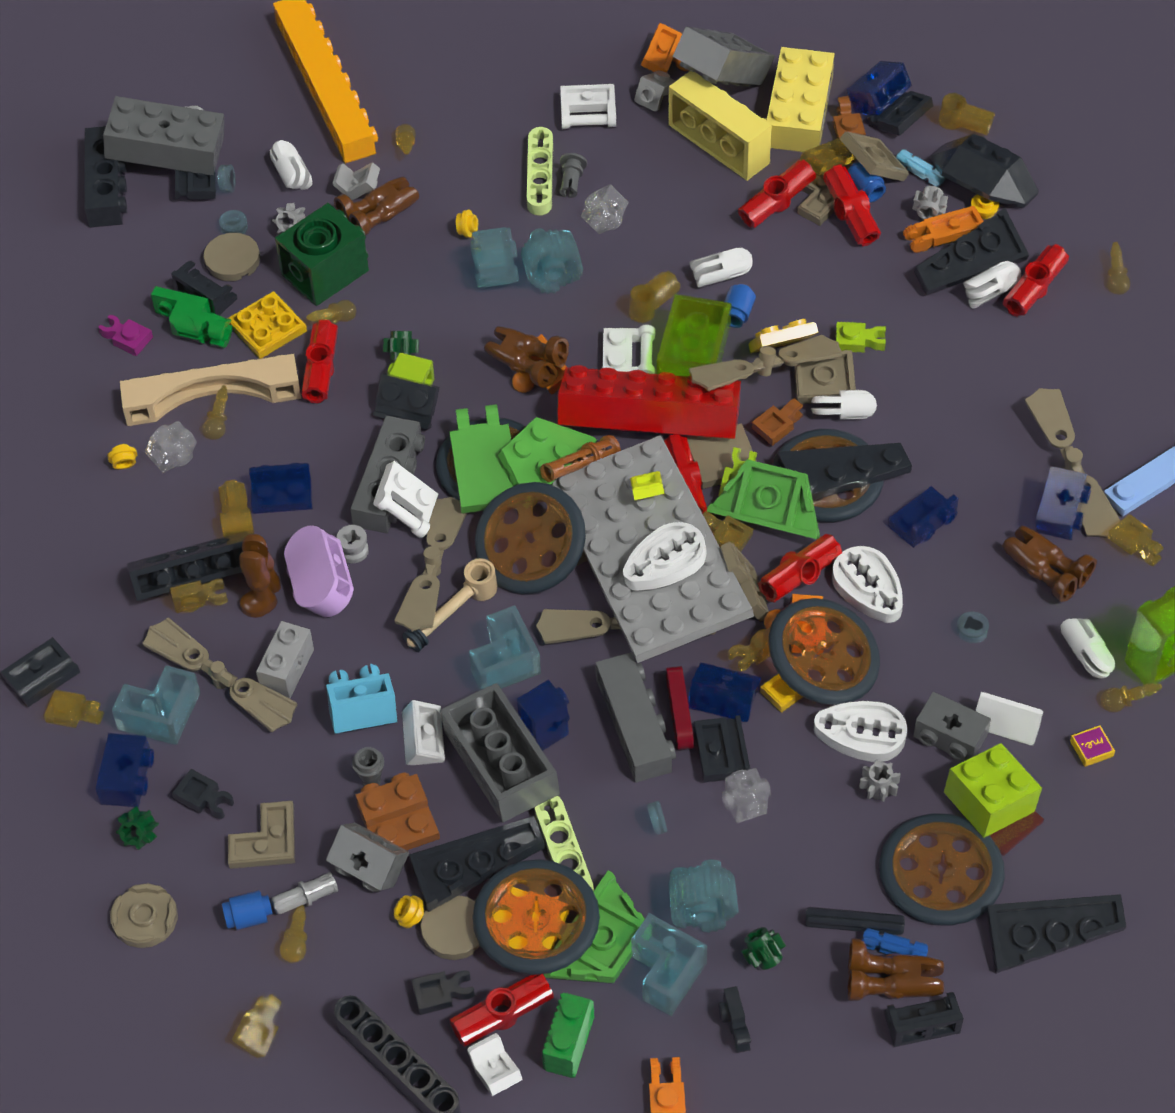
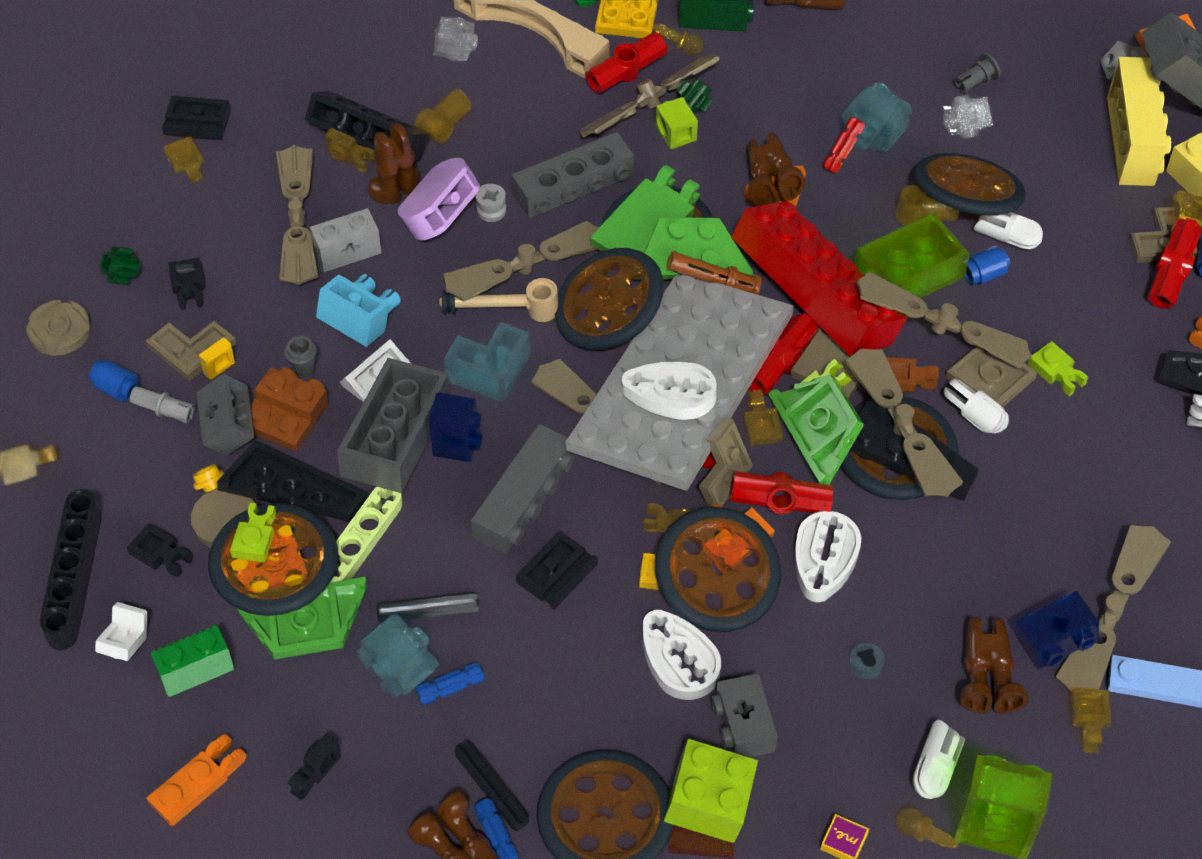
camera: 45 degrees right, 0 degrees up
clear blue brick [95,733,154,808] -> none
yellow plate [107,444,138,469] -> none
clear light blue brick [112,666,200,745] -> none
clear yellow bar [202,385,228,440] -> none
clear blue bracket [249,463,313,514] -> none
clear yellow bar [280,905,307,963] -> none
black plate [373,373,440,429] -> none
white plate [373,461,438,538] -> none
red piece [450,974,554,1047] -> none
yellow plate [456,210,478,238] -> none
clear light blue brick [470,227,519,288] -> none
yellowish green beam [527,127,553,215] -> none
white plate [560,84,616,129] -> none
white plate [603,325,655,374] -> none
neon yellow tile [630,471,665,500] -> none
clear light blue brick [631,913,707,1016] -> none
clear light blue tile [647,800,668,835] -> none
dark red beam [666,666,694,750] -> none
clear blue bracket [688,662,761,722] -> none
clear brick [722,768,771,823] -> none
red piece [738,159,816,228] -> none
dark green gear [741,927,786,970] -> none
tile [749,319,818,353] -> none
light grey gear [859,760,901,802] -> none
clear blue bracket [888,486,959,548] -> none
white slope [976,692,1043,745] -> none
none -> yellow tile [199,337,235,380]
none -> lime plate [230,502,277,563]
none -> black axle [376,592,479,623]
none -> blue axle [416,663,485,705]
none -> dark tan piece [578,53,720,138]
none -> red axle [823,117,865,173]
none -> dark tan piece [846,349,963,497]
none -> wedge [913,153,1026,215]

